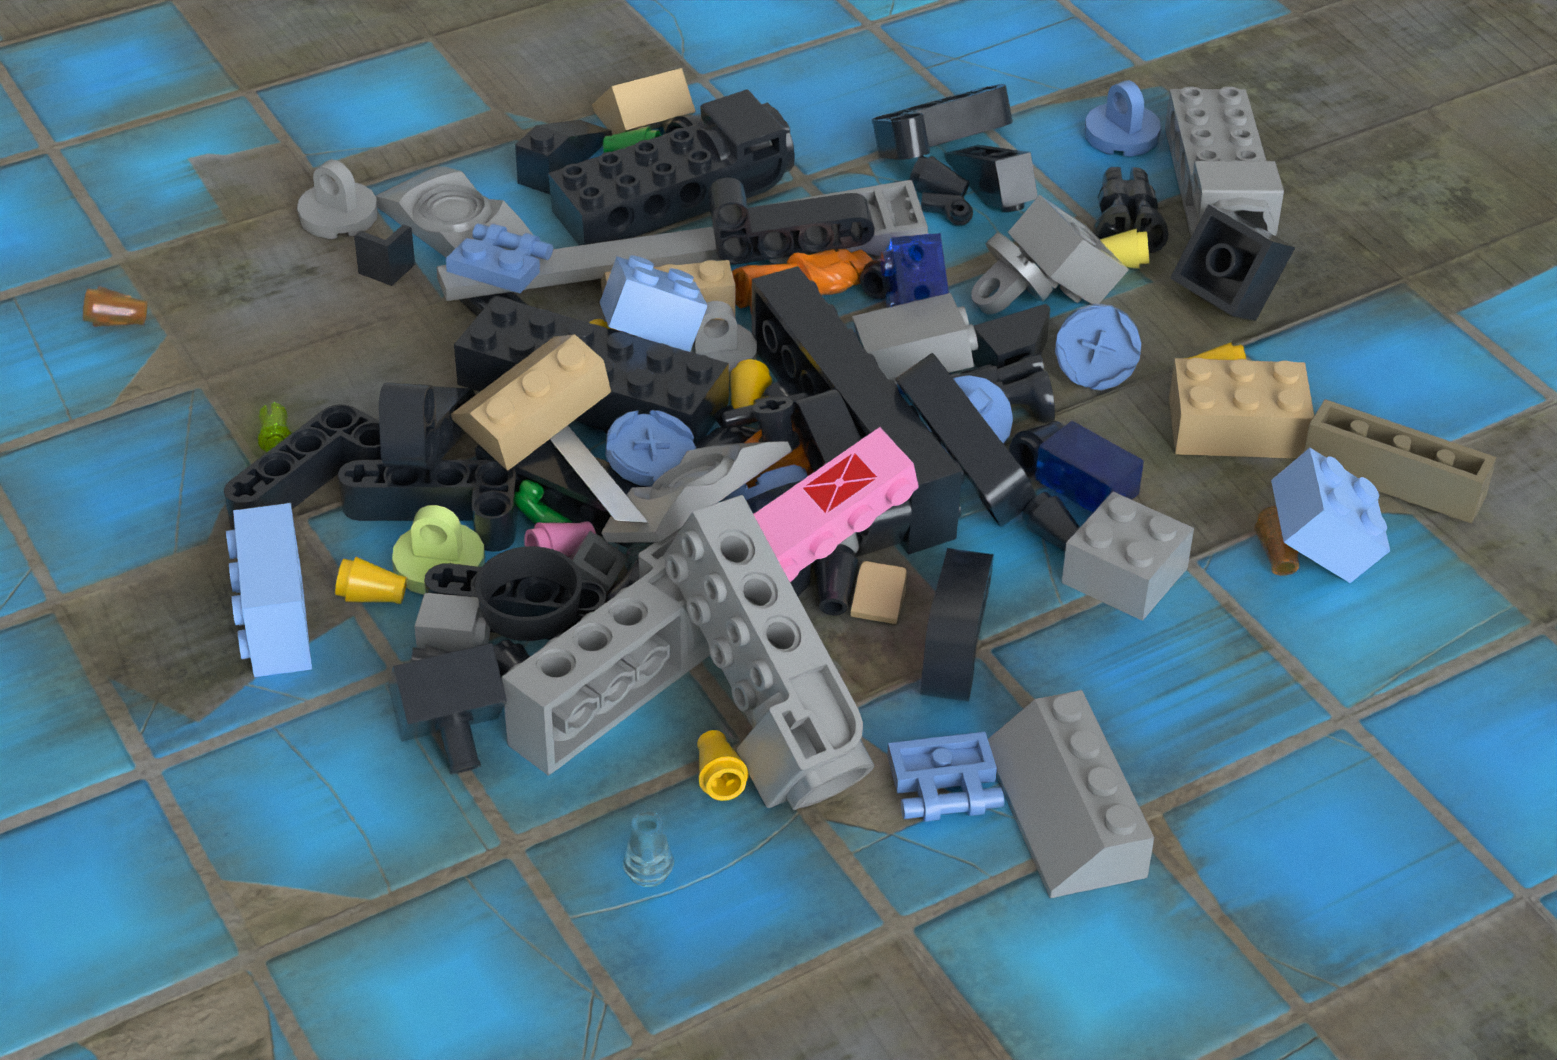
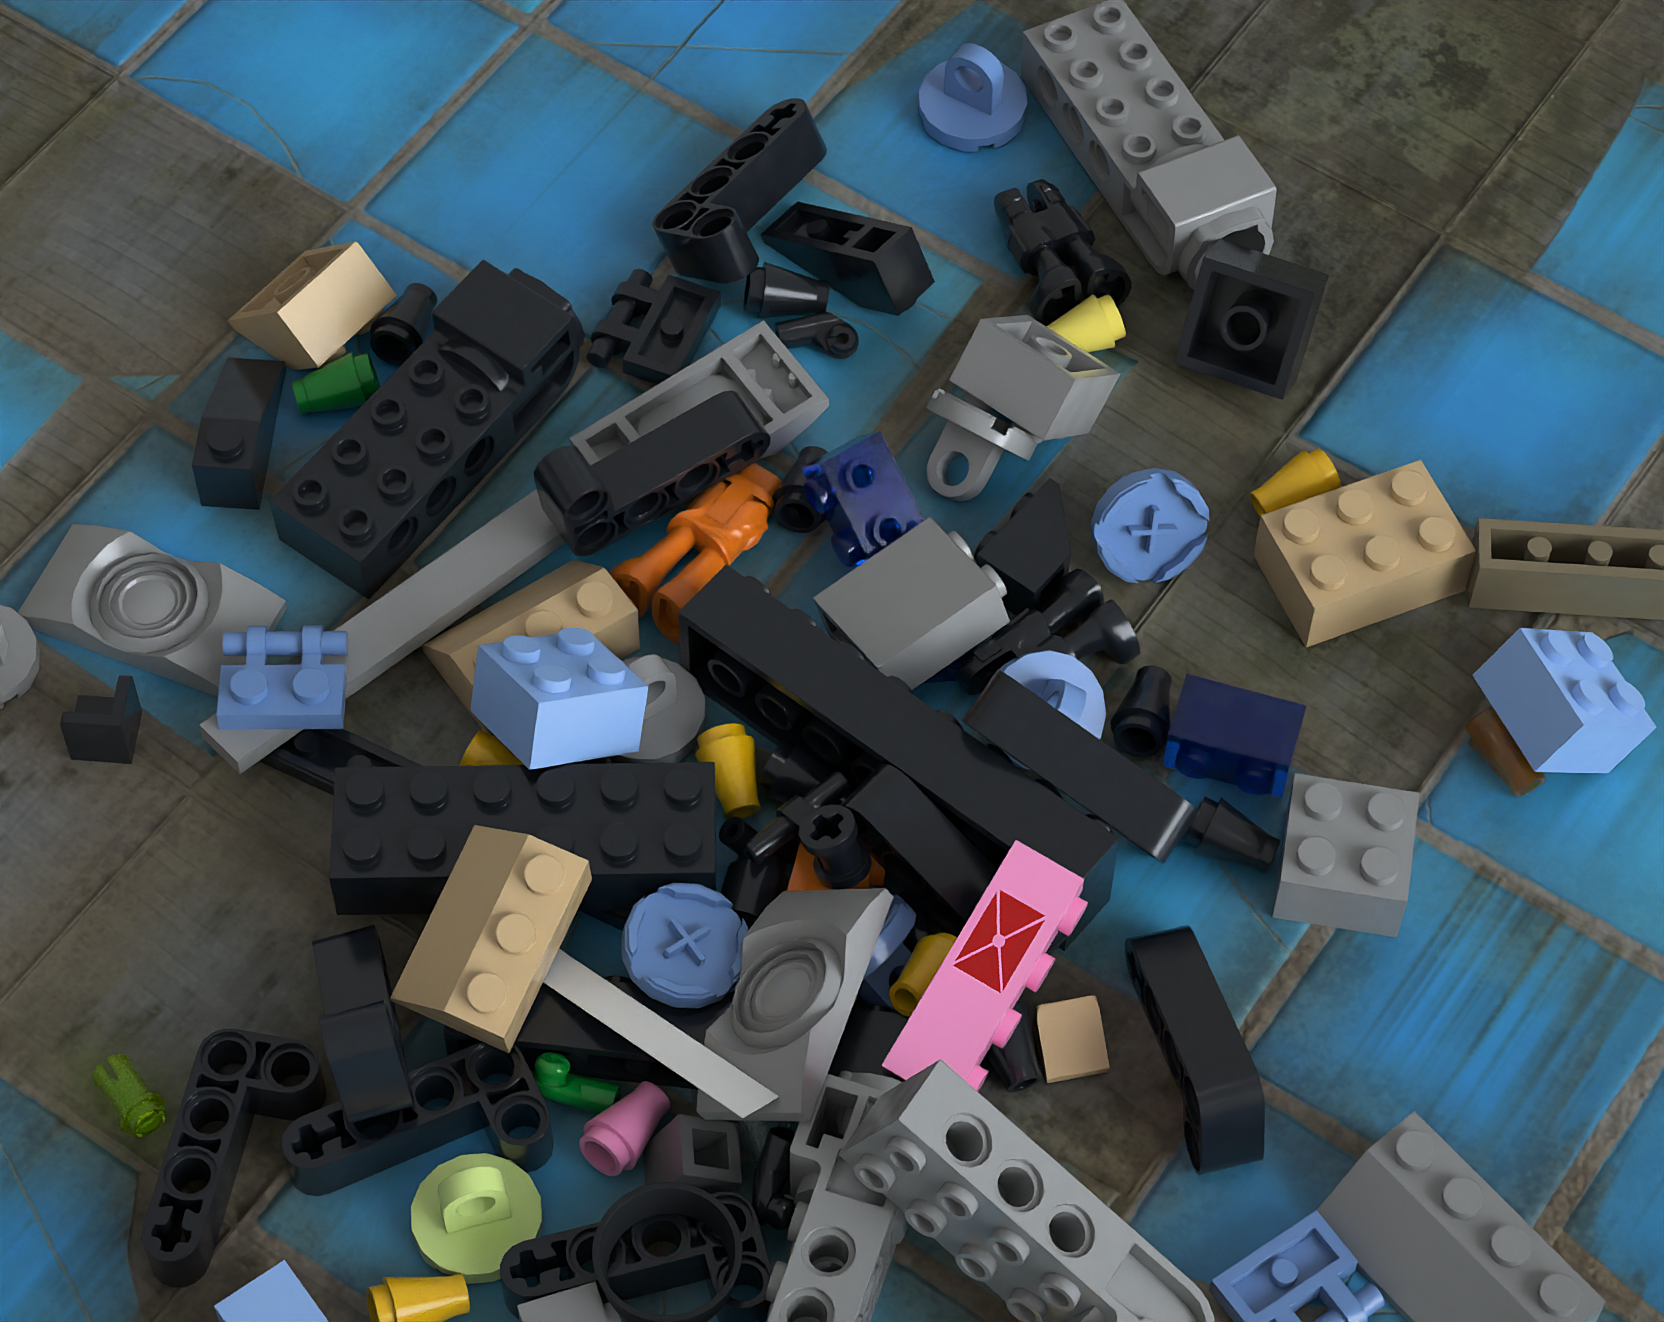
camera: 25 degrees left, 15 degrees up
none -> black plate [586,269,721,384]

